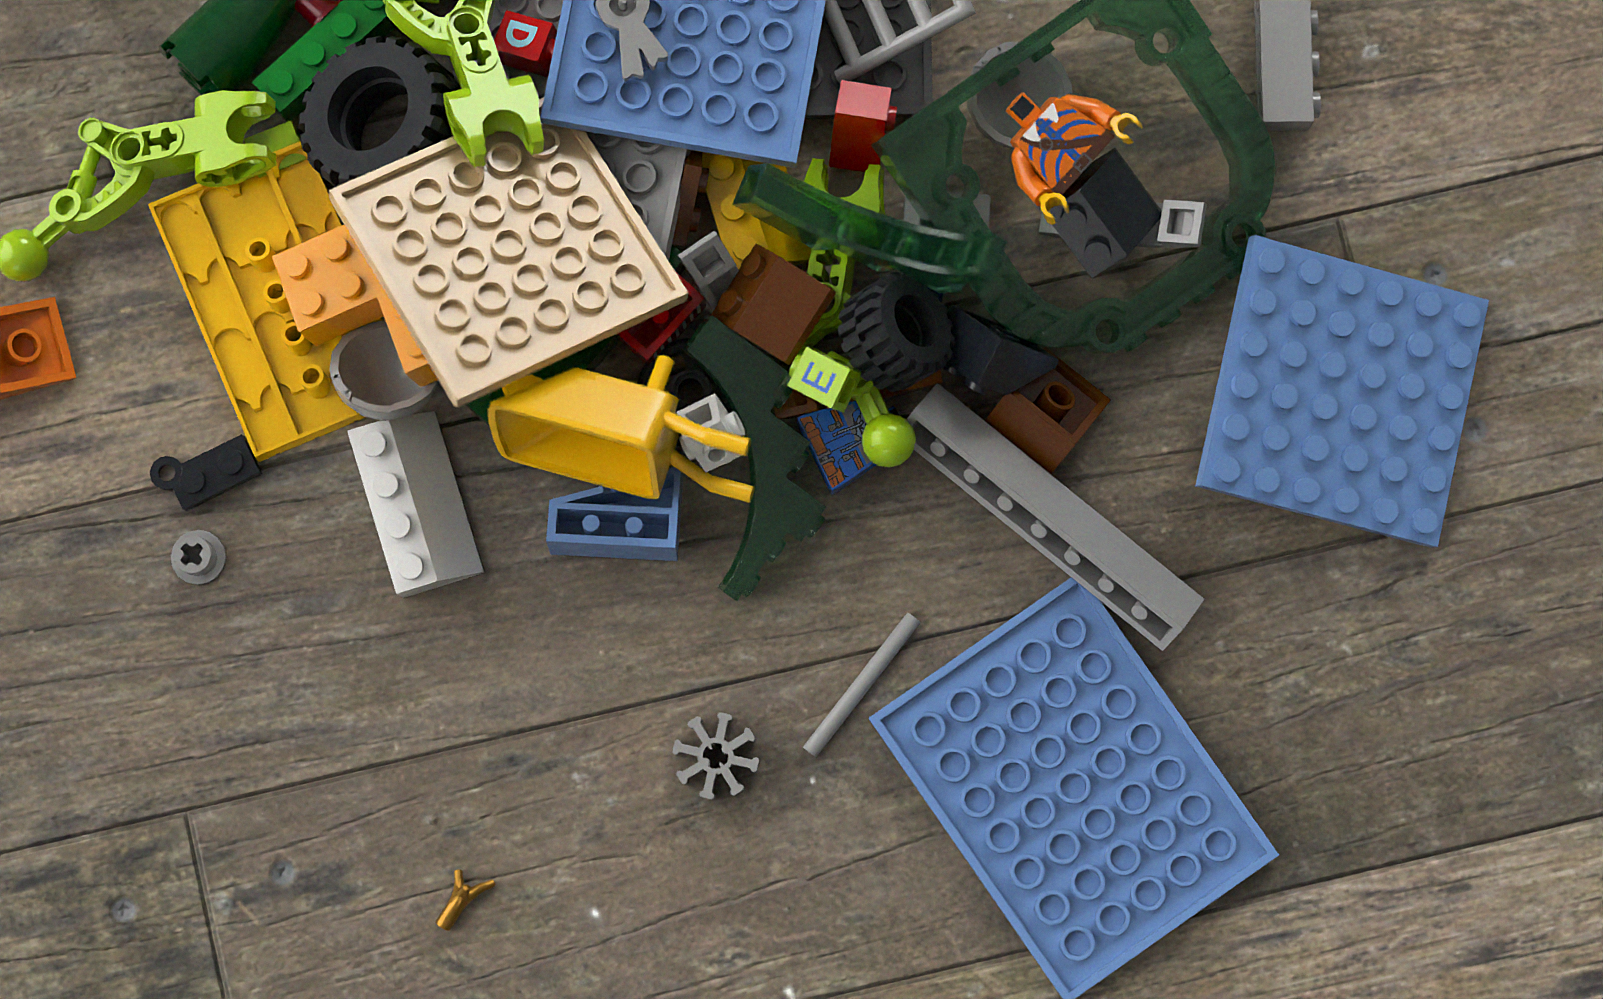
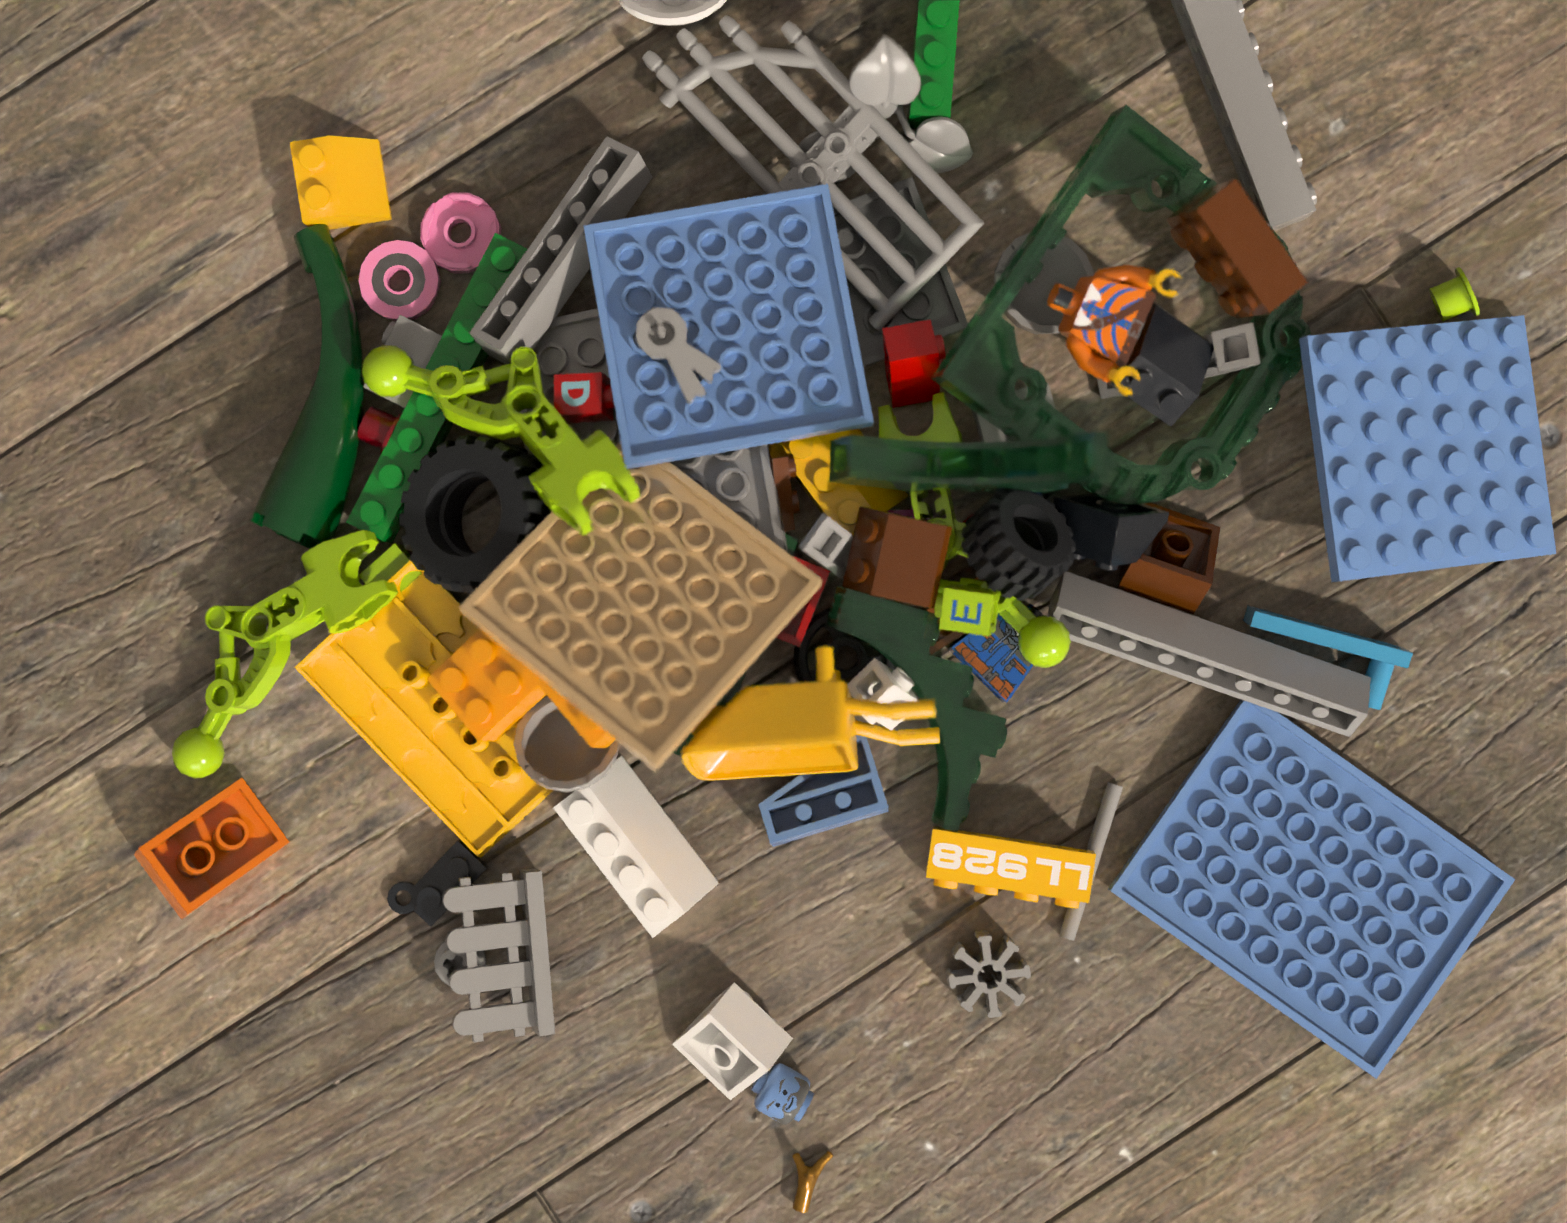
camera: 20 degrees left, 5 degrees up
none -> light grey fence [442,868,555,1043]
none -> white slope [672,982,793,1100]
none -> medium blue head [751,1063,814,1125]
none -> yellow brick [926,826,1096,908]
none -> reddish brown piece [1166,178,1308,319]
none -> dark azure piece [1243,605,1413,710]
none -> lime piece [1429,267,1480,322]

